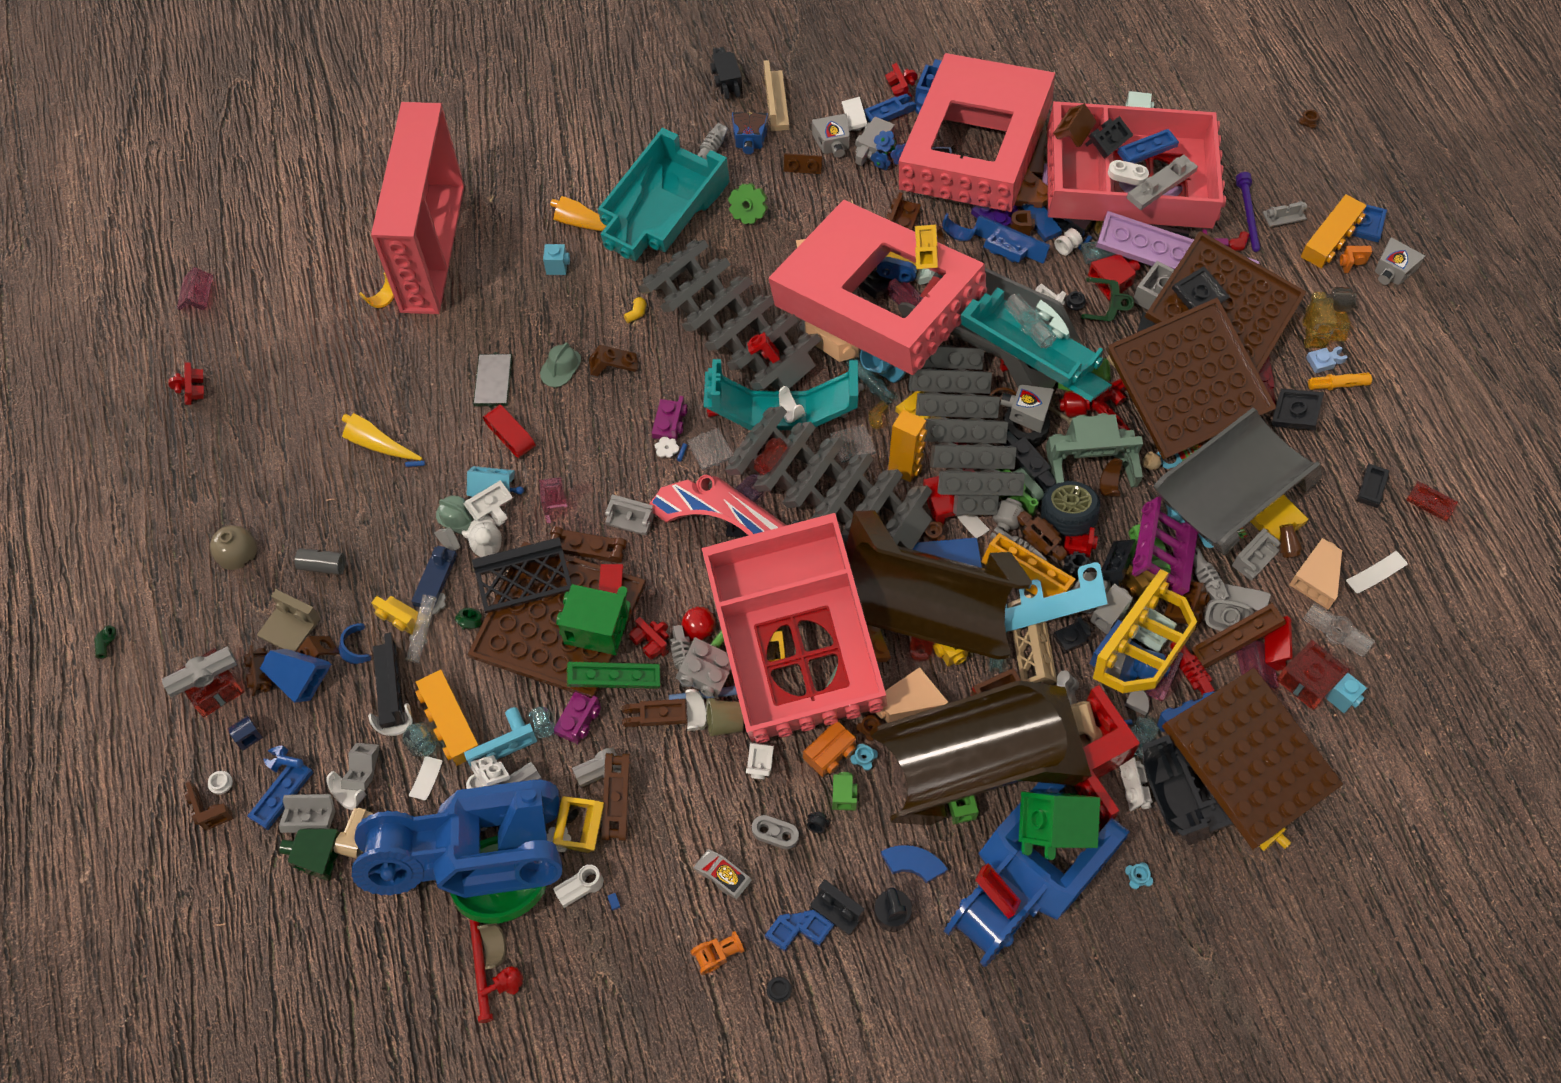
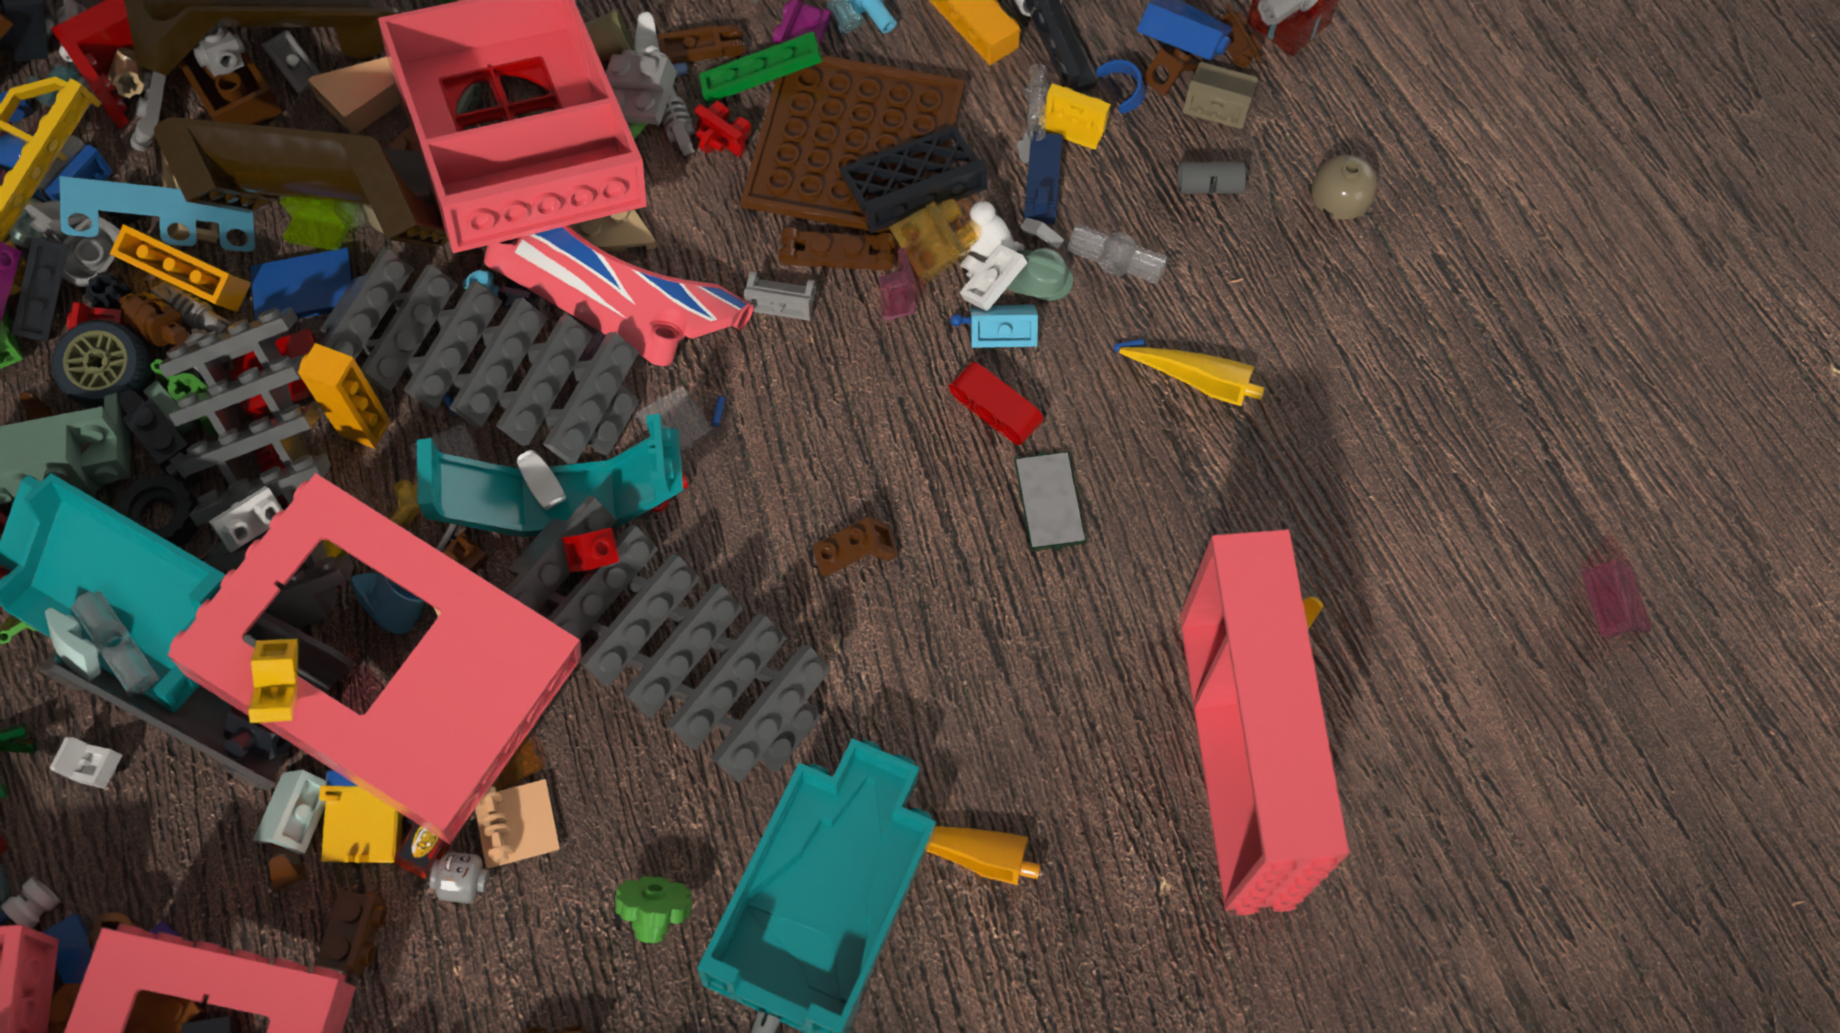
camera: 170 degrees right, 5 degrees up
dark green arm [94,625,117,659] -> none
red hips [168,362,204,405] -> none
dark green hat [455,608,483,630] -> none
sand green piece [540,342,581,387] -> none
medium azure brick [543,244,570,275] -> none
green container [556,584,631,655] -> none
red tile [599,564,624,594] -> none
yellow arm [624,297,647,323] -> none
magenta bracket [651,396,688,442] -> none
white plant [655,437,679,458] -> none
red hair [681,606,717,641] -> none
clear red plate [754,438,787,475] -> none
reddish brown plate [923,522,945,542] -> none
blue helmet [942,213,977,241] -> none
blue bracket [974,215,1050,264] -> none
light grey torso [1000,385,1054,433] -> none
black plate [1065,291,1086,311] -> none
none -> white hips [209,486,283,553]
none -> clear yellow hips [889,198,979,286]
none -> clear piece [1067,224,1168,285]

